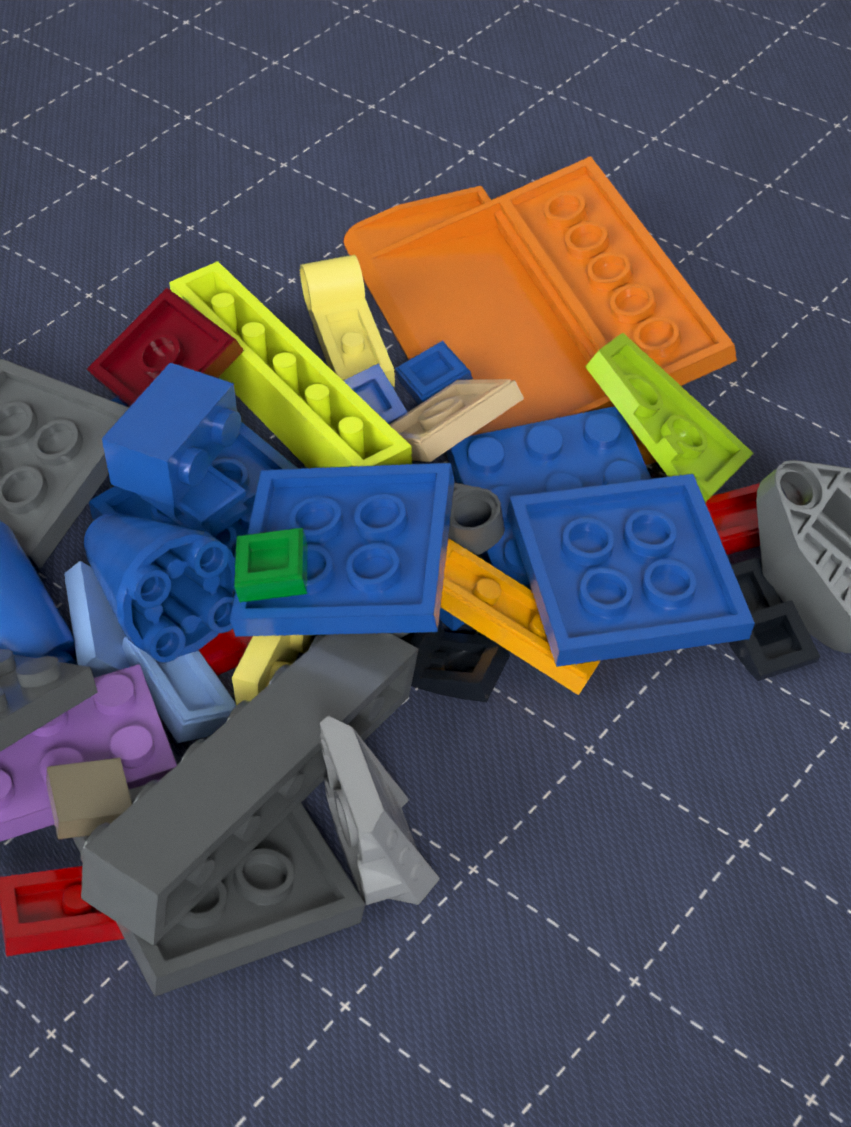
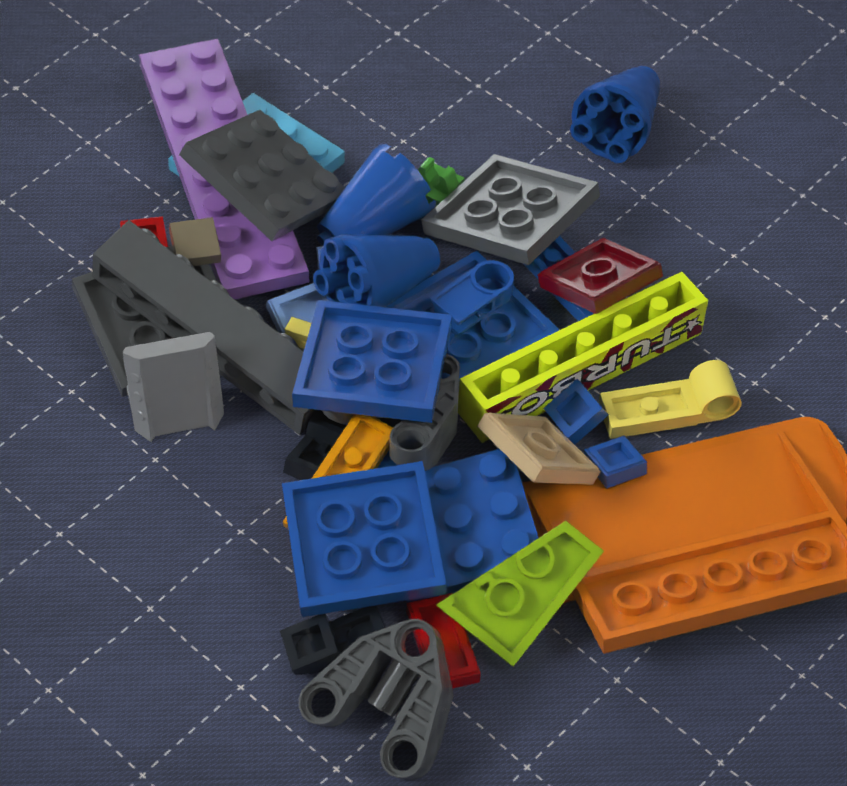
camera: 90 degrees right, 5 degrees up
blue brick [102,363,241,507] -> none
green tile [234,528,308,602] -> none

